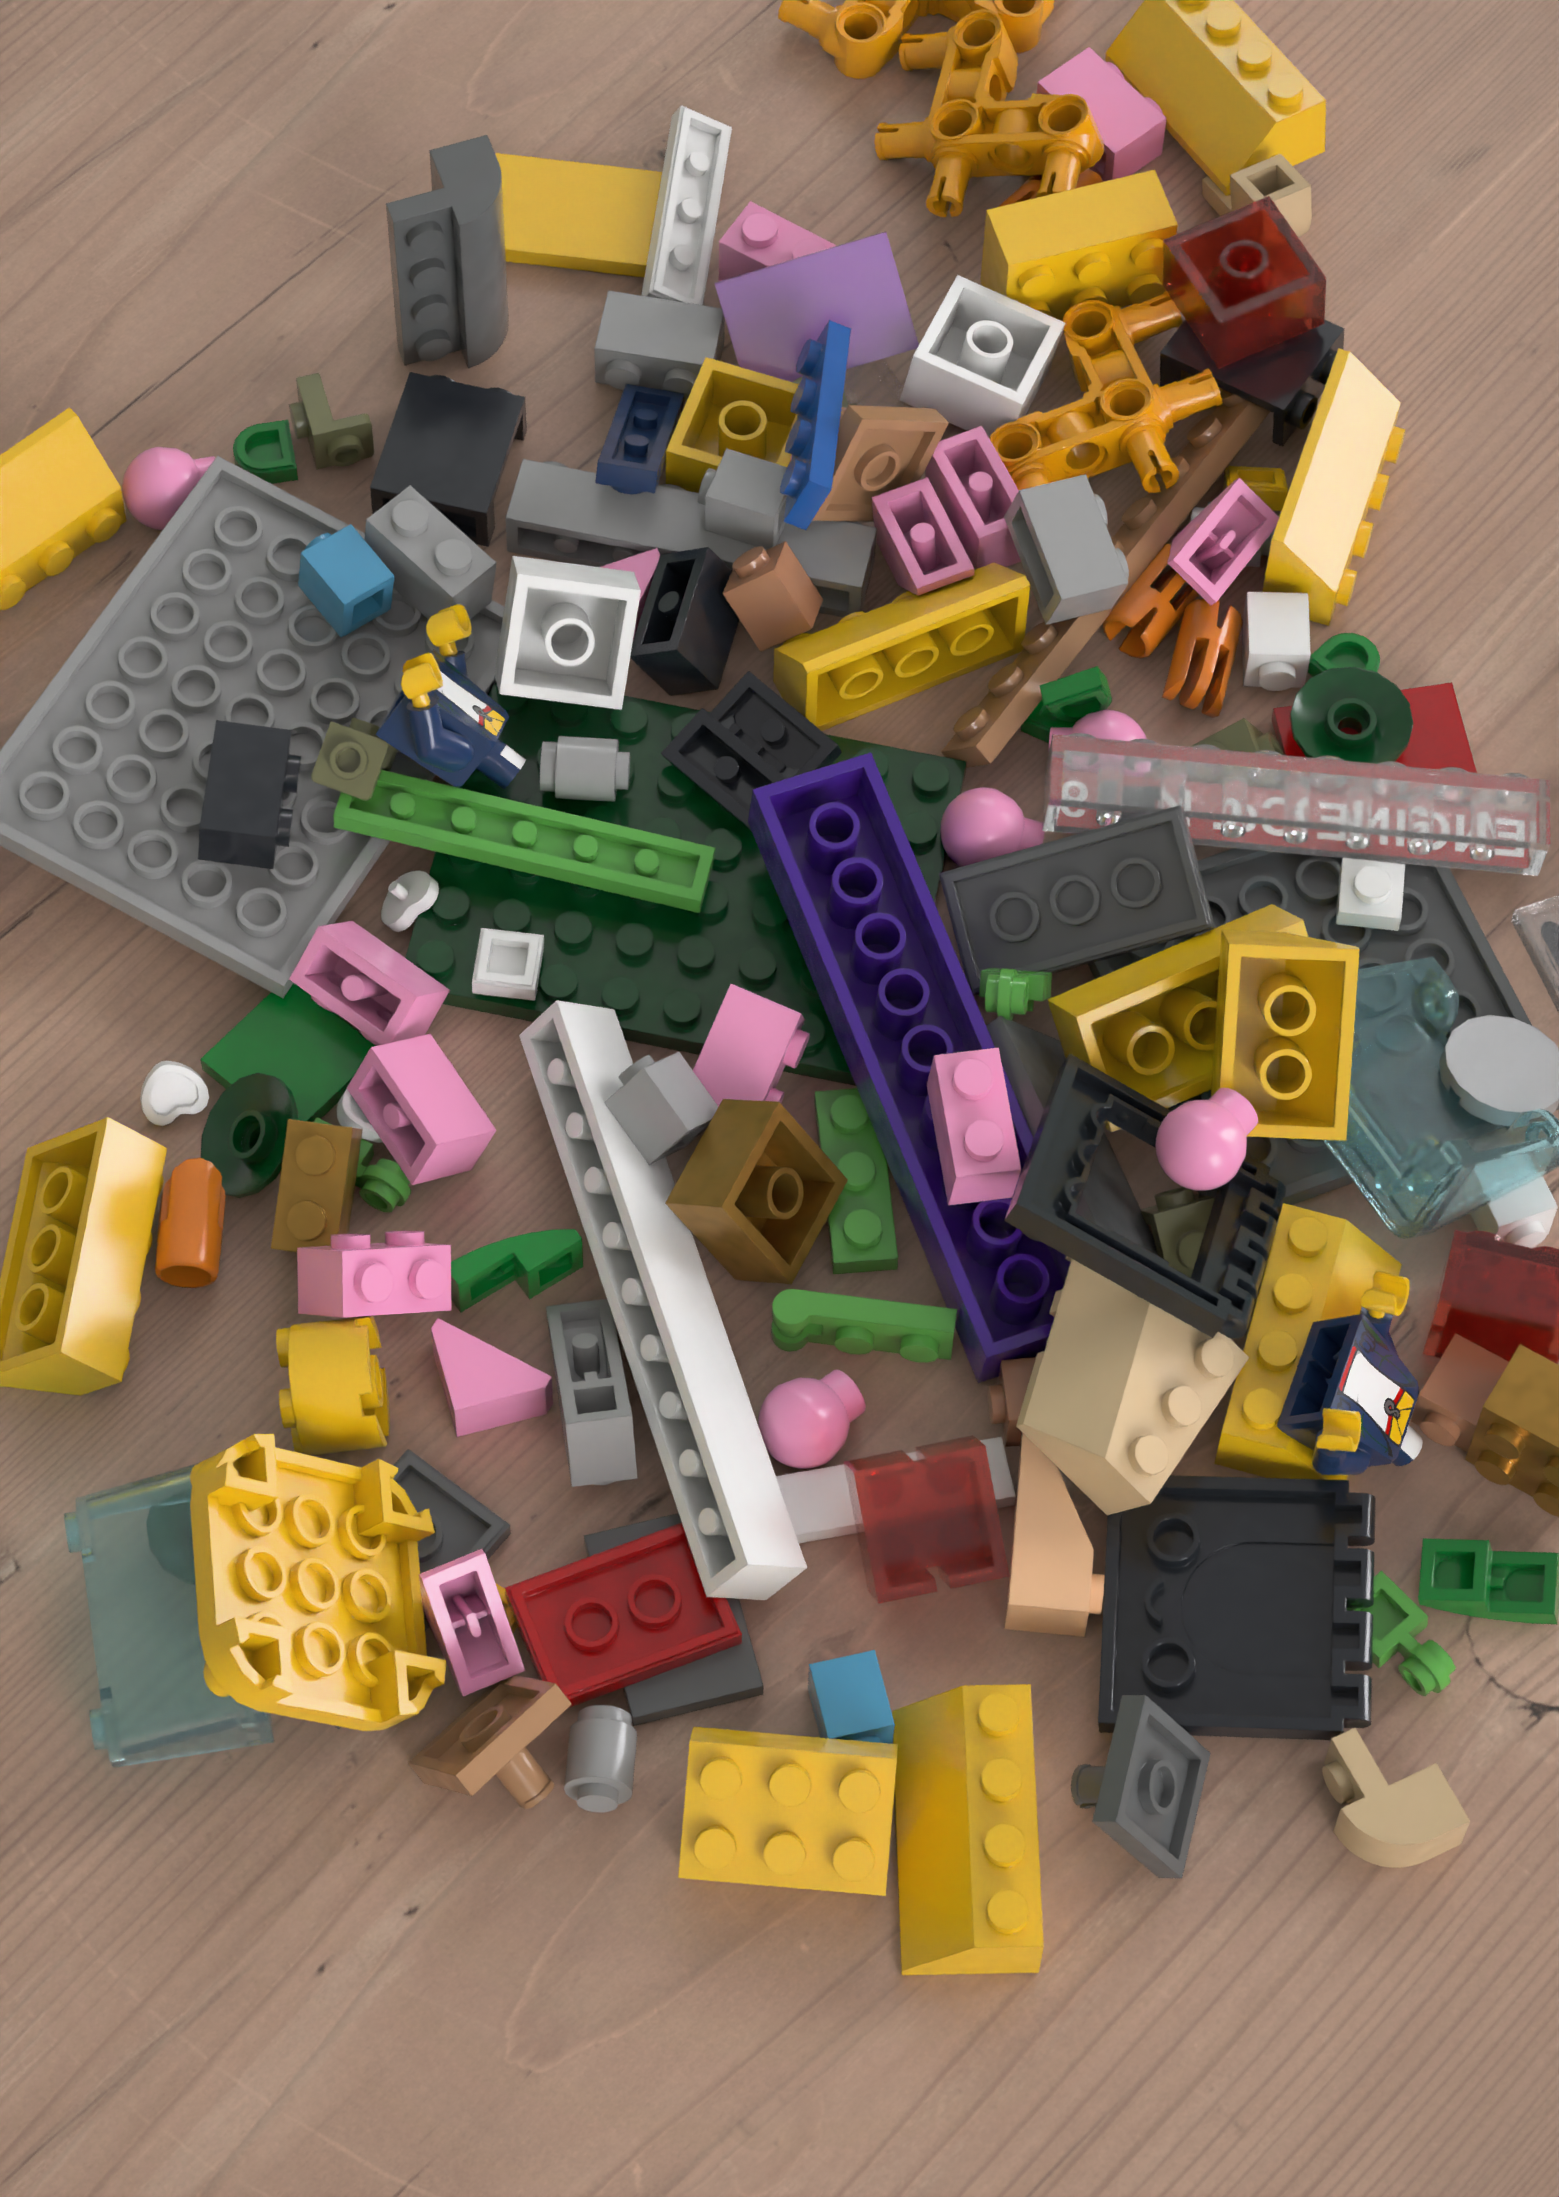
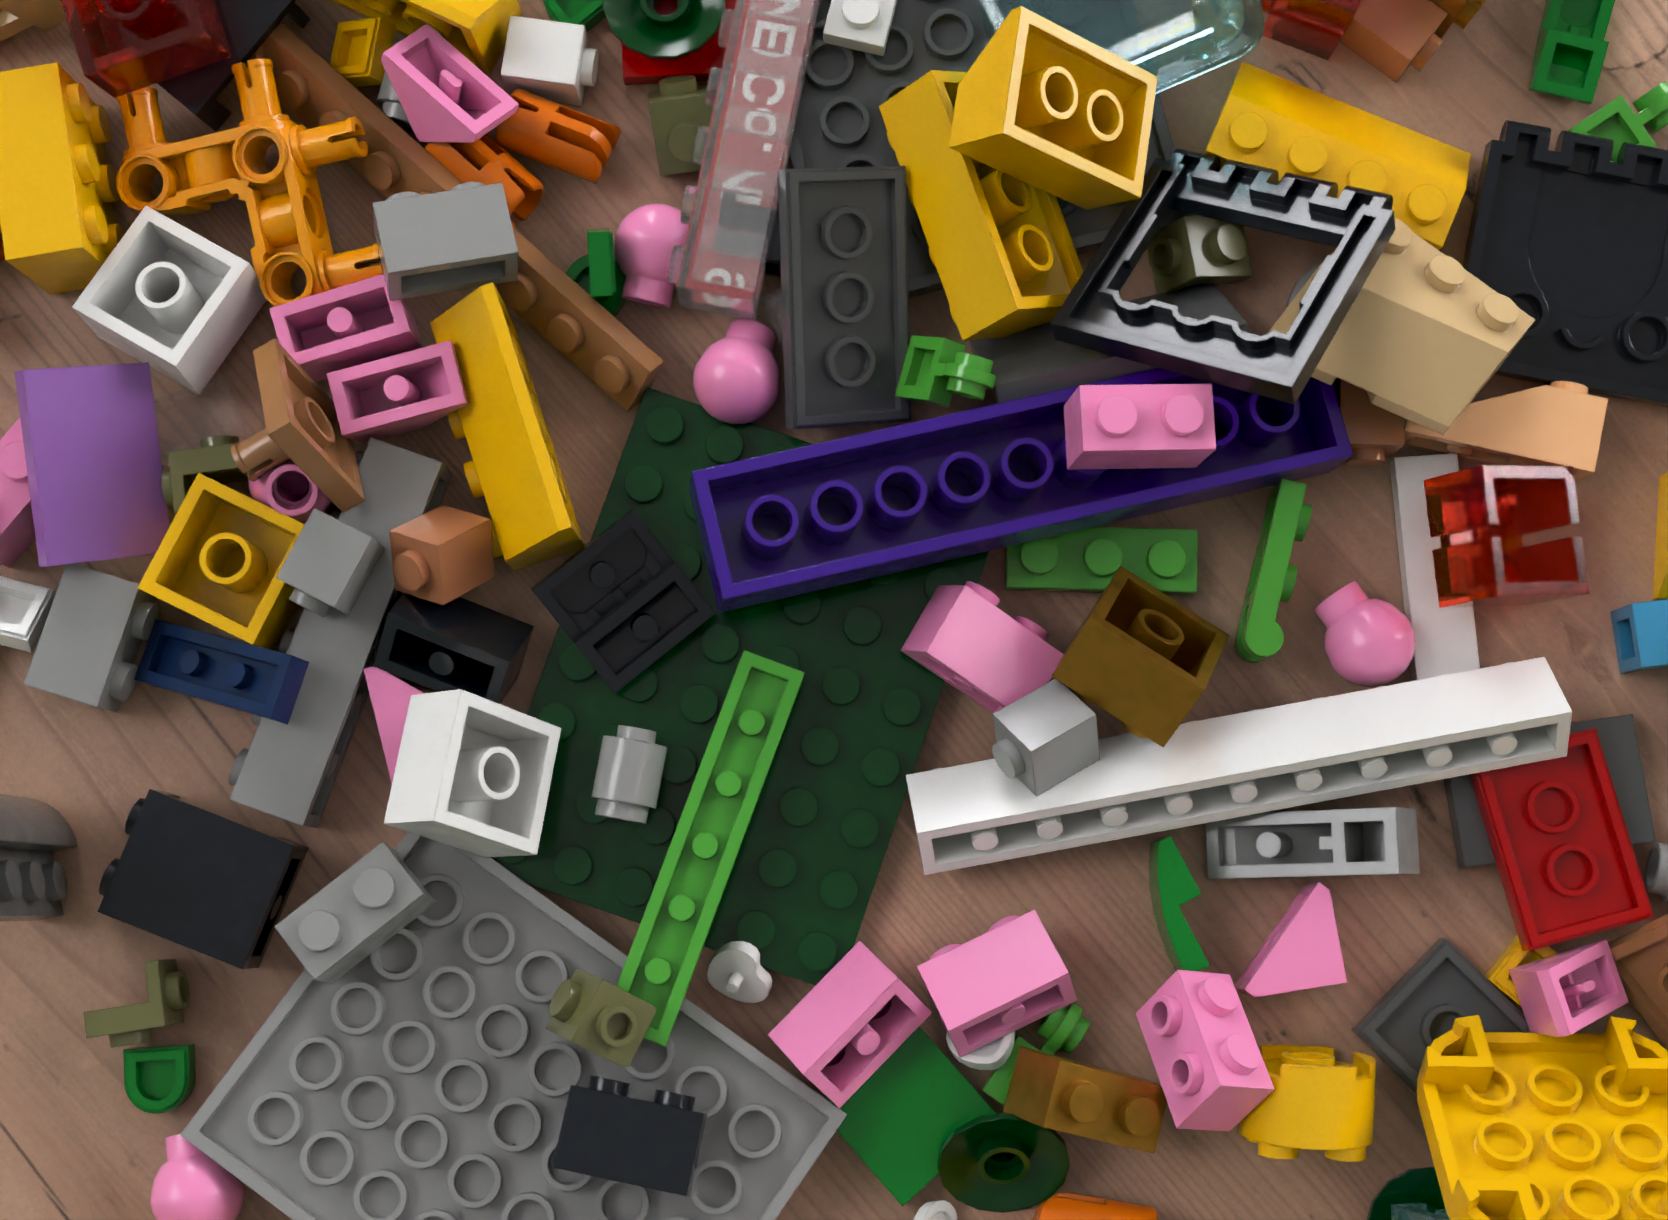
camera: 80 degrees left, 20 degrees up
dark azure brick [298,524,394,638] -> none
dark blue torso [376,604,526,789] -> none
white tile [472,928,544,1001] -> none
blue plate [780,320,851,530] -> none
bright pink piece [1156,1088,1258,1191] -> none
torso [1277,1270,1423,1475] -> none

